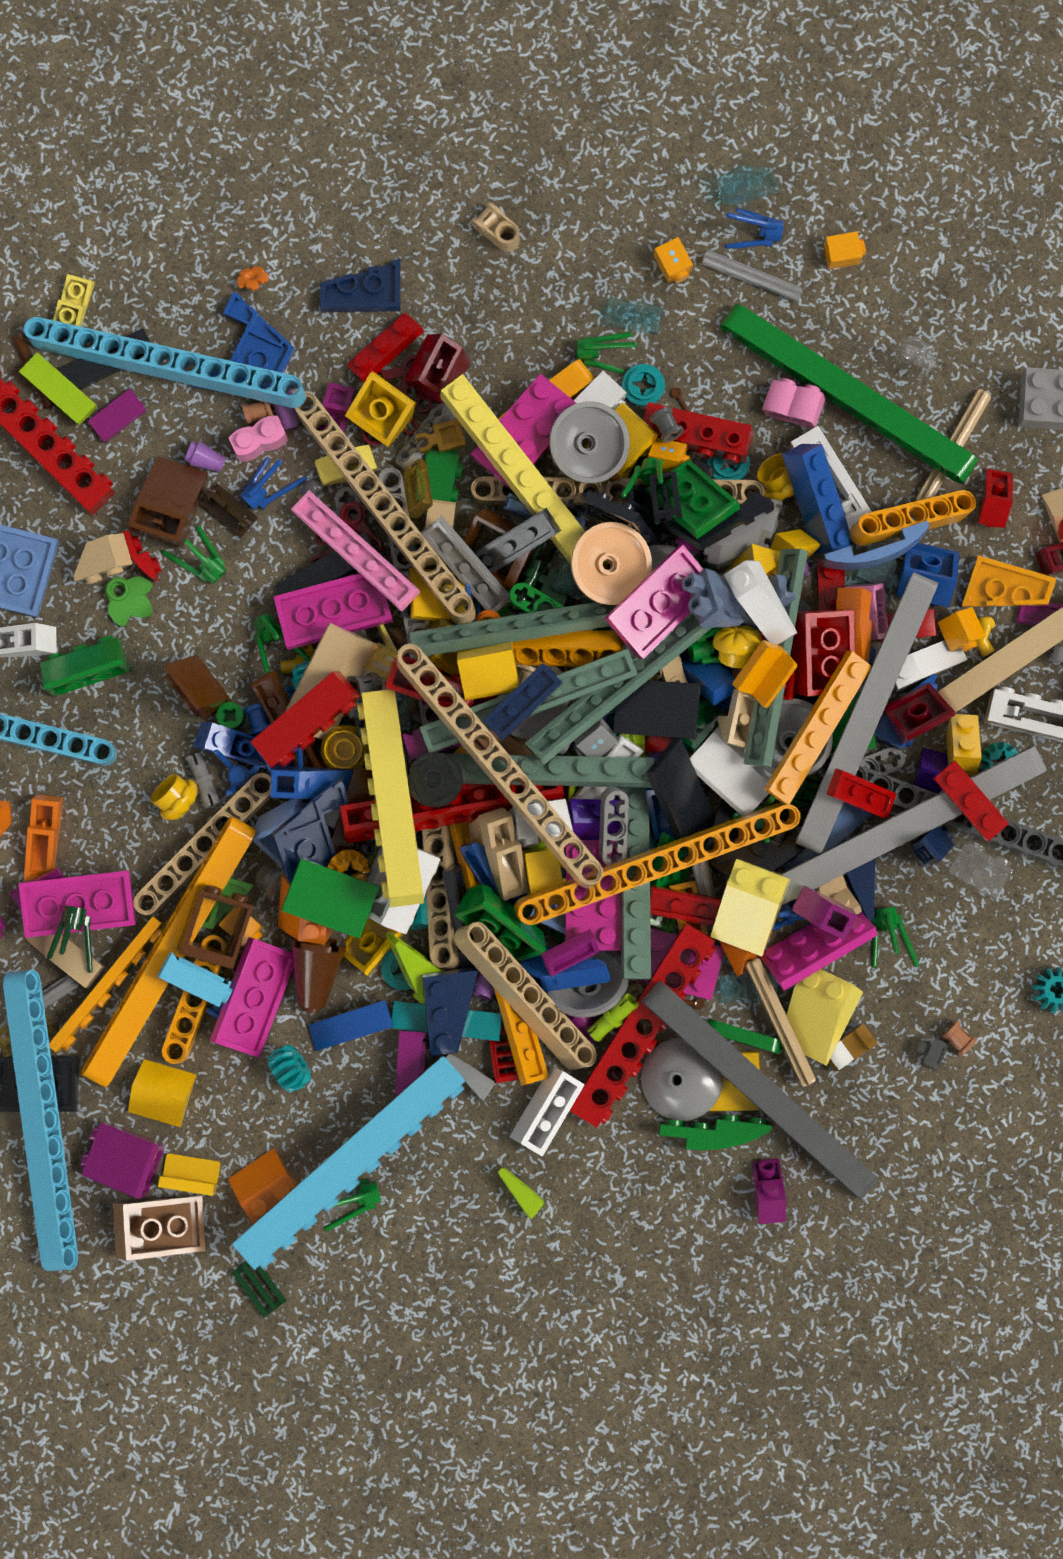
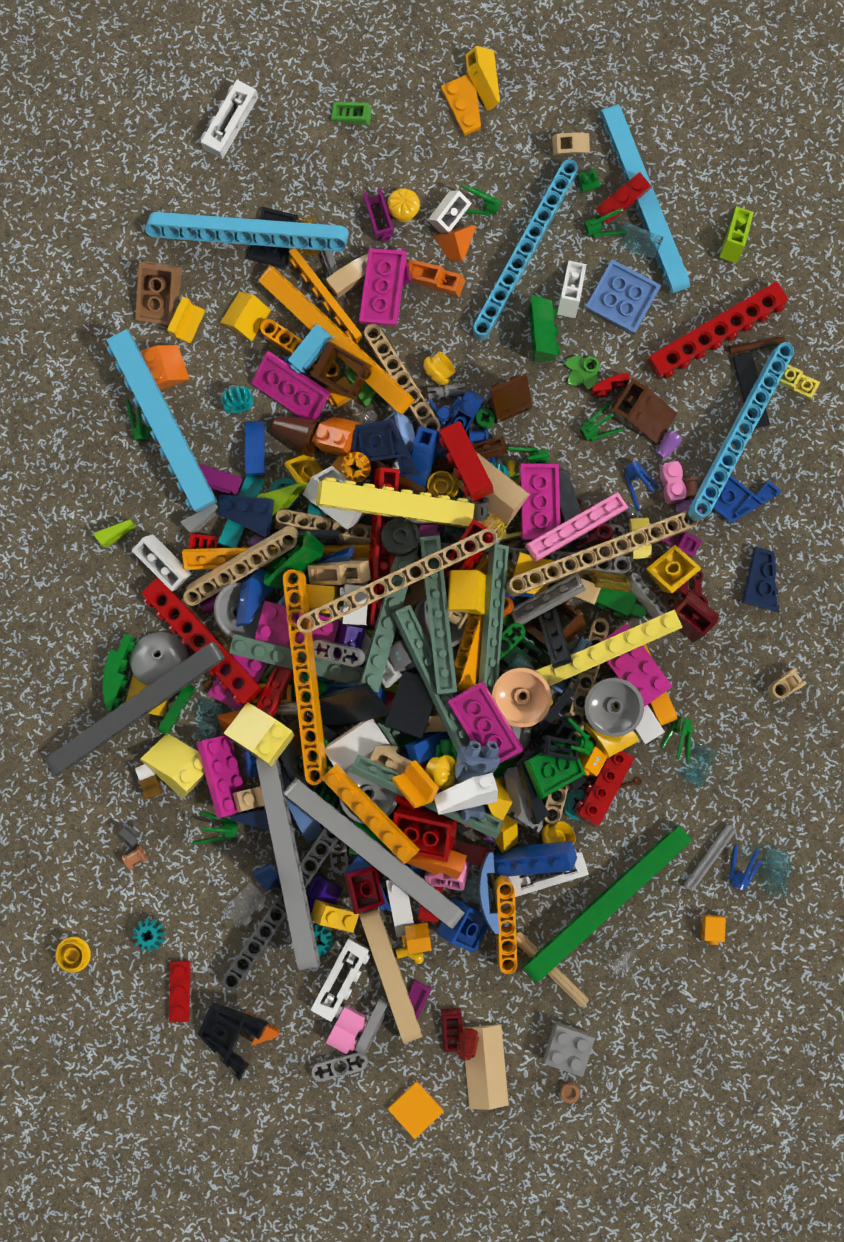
camera: 105 degrees right, 0 degrees up
lime tile [19,352,97,426] -> none
dark green plant [47,905,93,973] -> none
tan slope [73,533,132,584] -> none
magenta slope [80,1122,166,1199] -> none
magenta tile [88,389,147,443] -> none
dark brown hinge [200,484,258,538] -> none
dark green tile [232,1262,287,1318] -> none
orange plant [236,266,269,291] -> none
green tile [281,858,379,939] -> none
red plate [346,312,424,383] -> none
pearl gold plate [416,419,466,454] -> none
dark blue plate [483,662,563,741] -> none
magenta tile [541,929,600,977] -> none
lime pin [588,993,638,1041] -> none
teal gear [622,364,665,407] -> none
dark grey bush [650,407,684,443] -> none
light orange brick [654,237,693,283] -> none
tan axle [745,958,815,1087] -> none
magenta slope [752,1158,786,1224] -> none
bright pink brick [762,378,826,429] -> none
magenta slope [791,885,857,940] -> none
red plate [826,768,896,819] -> none
red plate [933,760,1009,842] -> none
light orange wing [962,555,1057,607] -> none
red slope [978,468,1013,528] -> none

